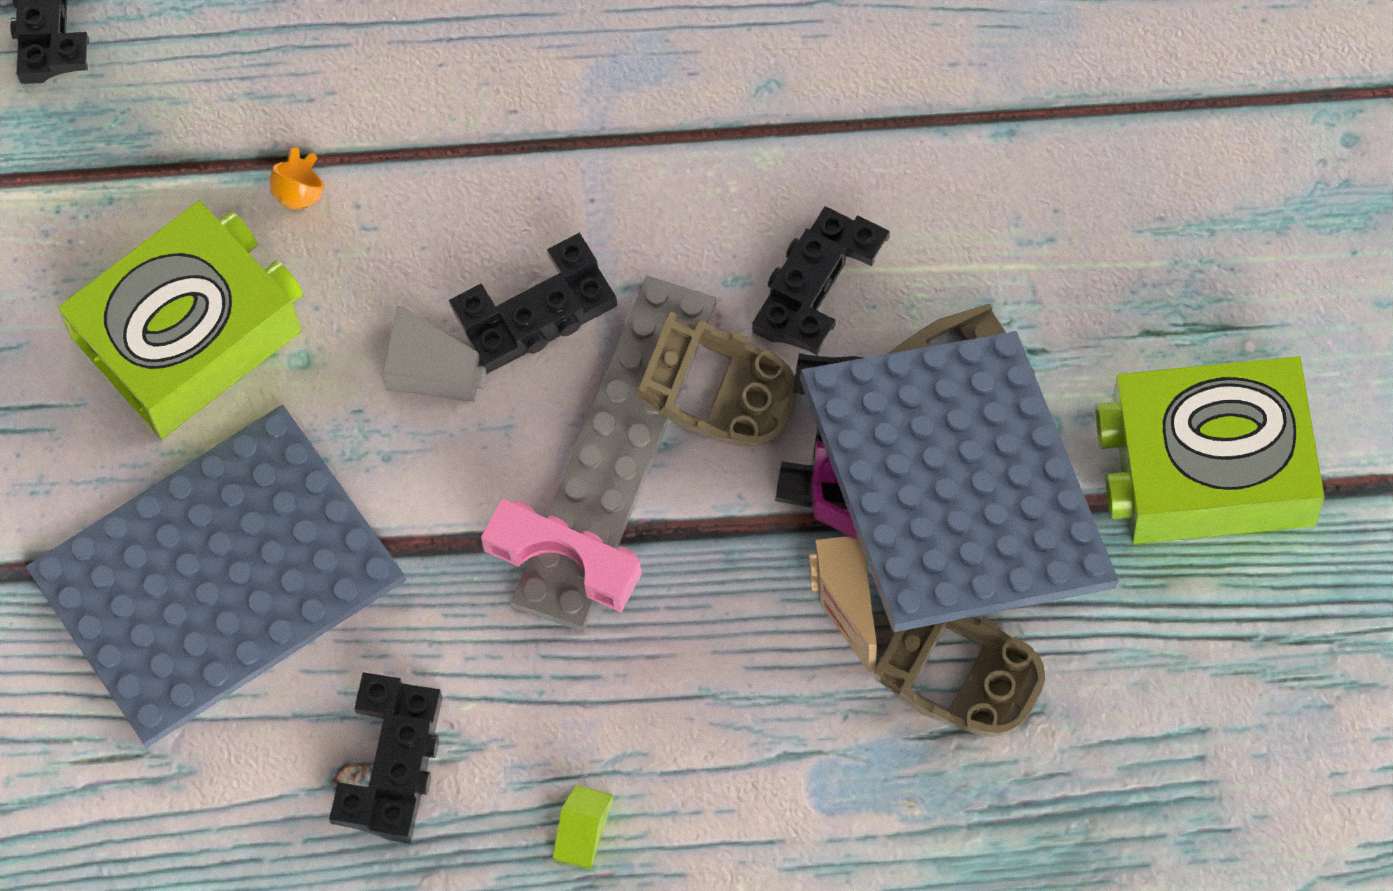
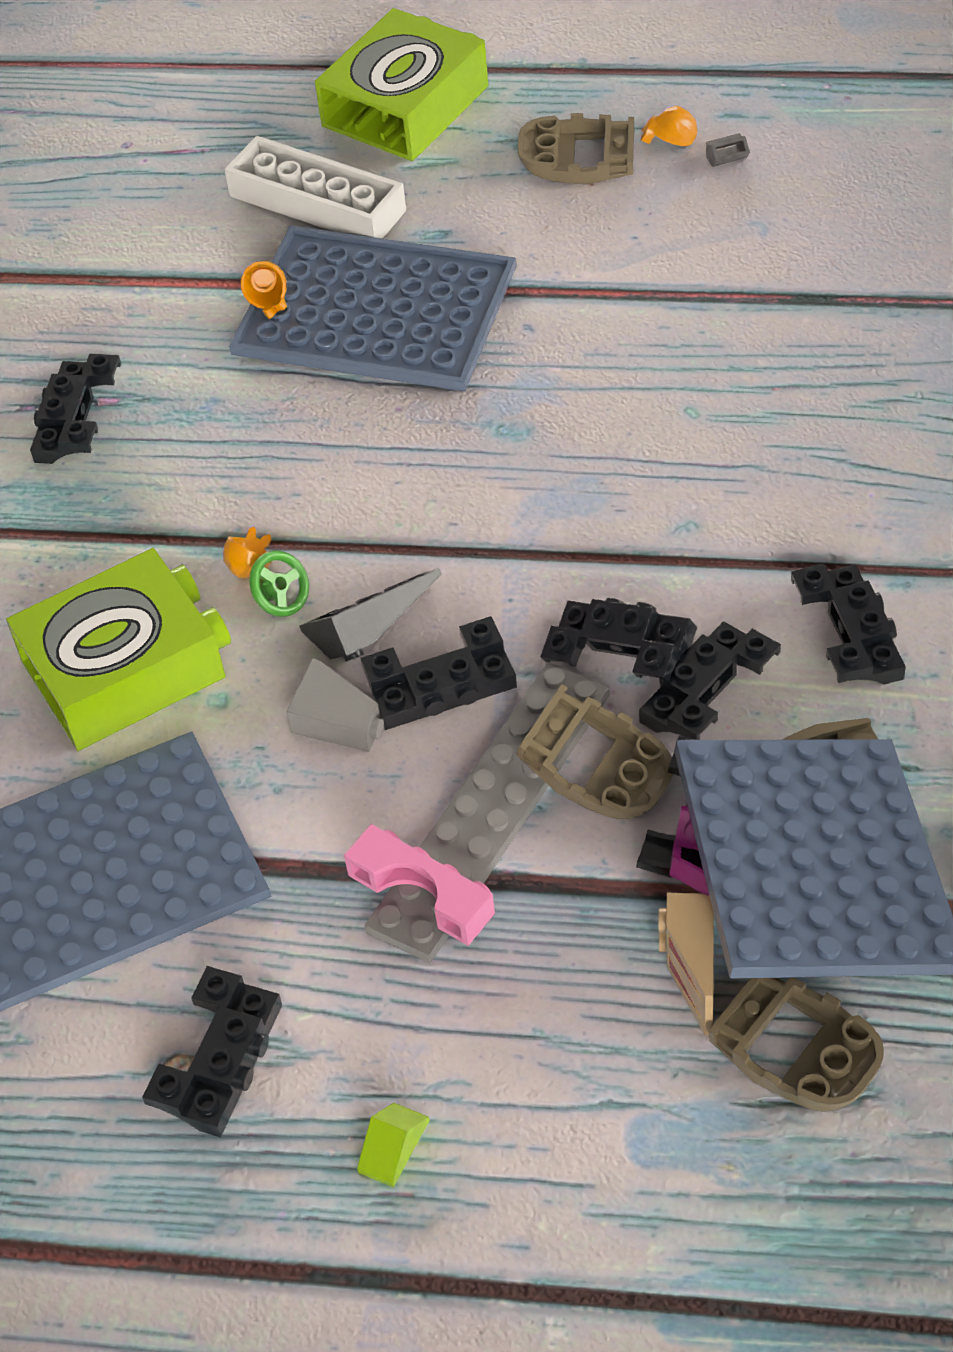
camera: 10 degrees right, 15 degrees down
none -> bright green piece [249,551,309,617]
none -> wedge [299,568,442,662]
none -> black bracket [540,598,697,682]
none -> black bracket [791,564,906,685]

